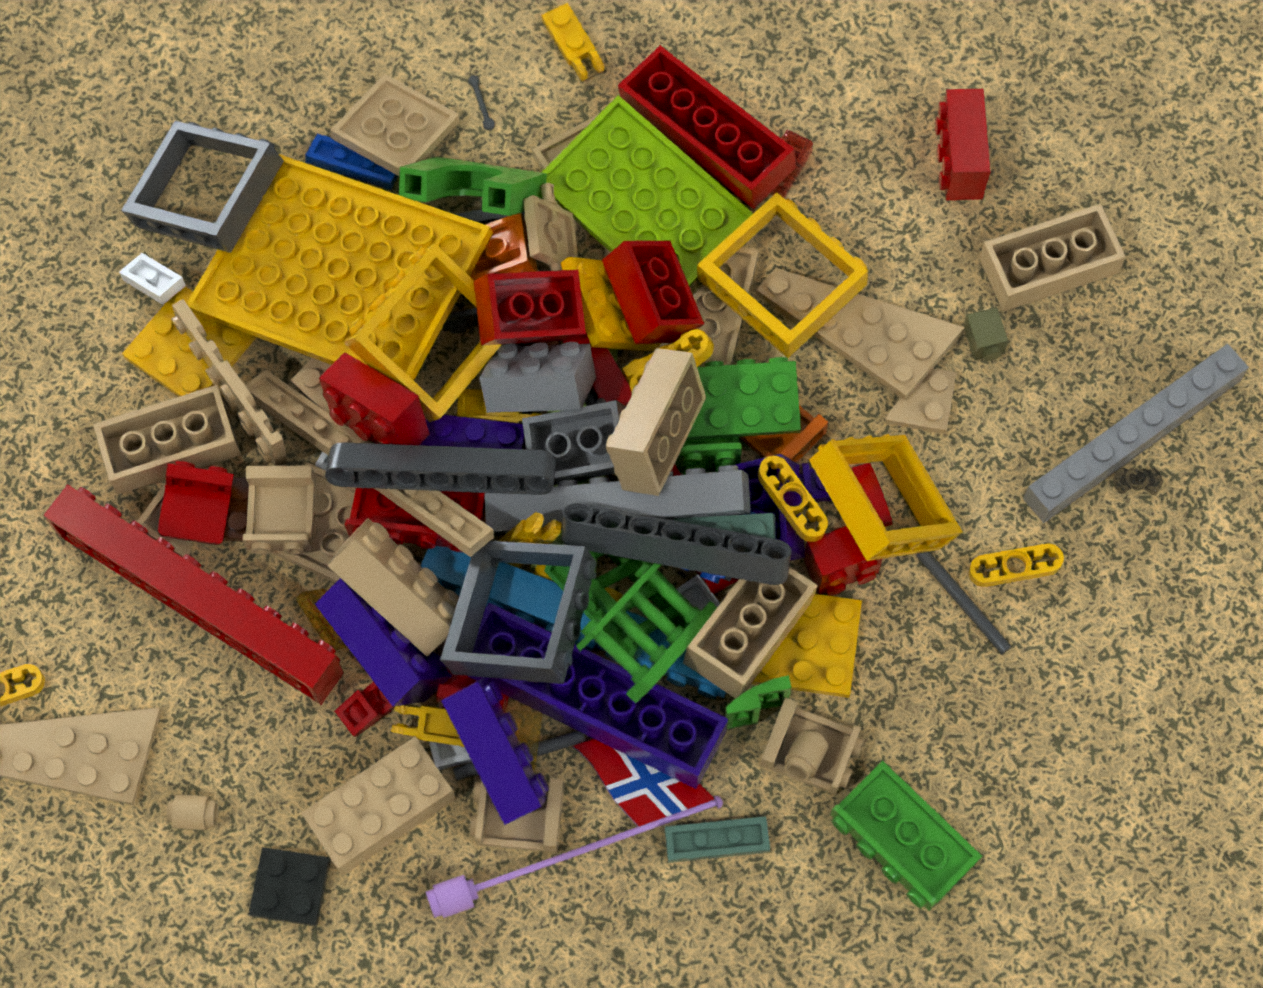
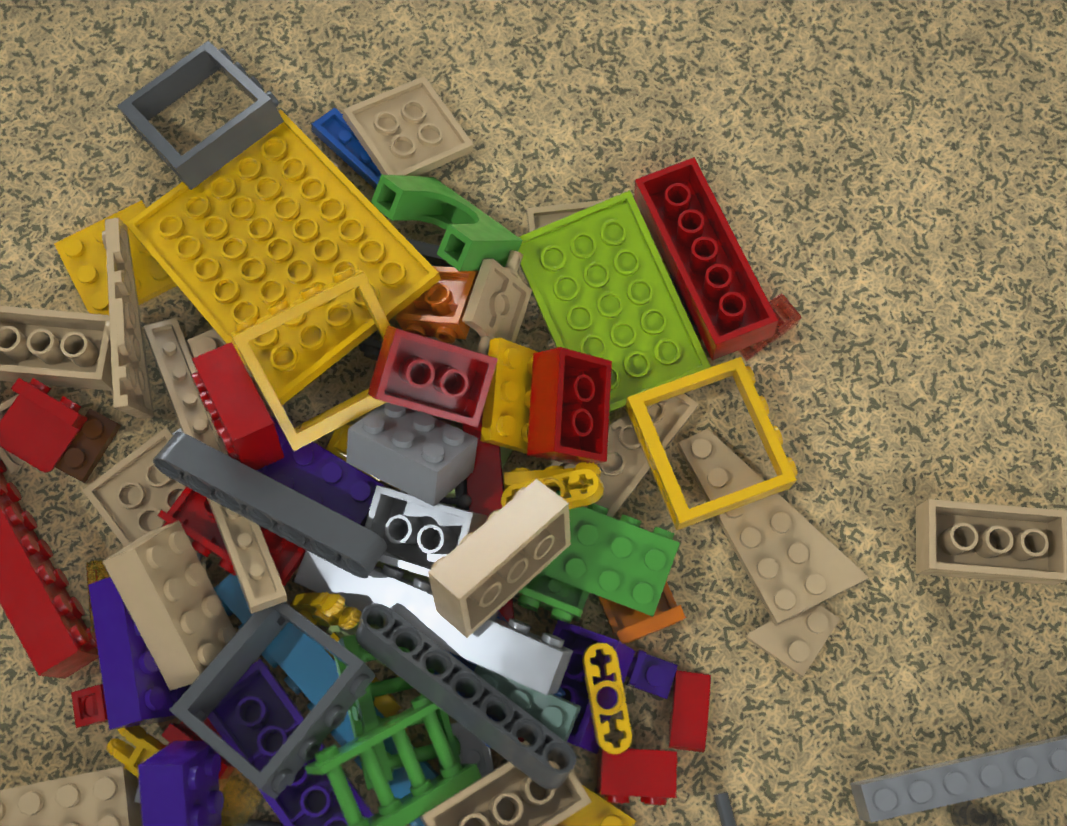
camera: 20 degrees right, 5 degrees up
white plate [119,253,186,305] -> none
tan panel [242,465,316,555] -> none
dark grey hinge [468,75,495,131] -> none
yellow hinge [541,3,605,81] -> none
yellow window [809,434,963,561] -> none
red brick [935,88,990,201] -> none
olive brick [963,307,1008,361] -> none

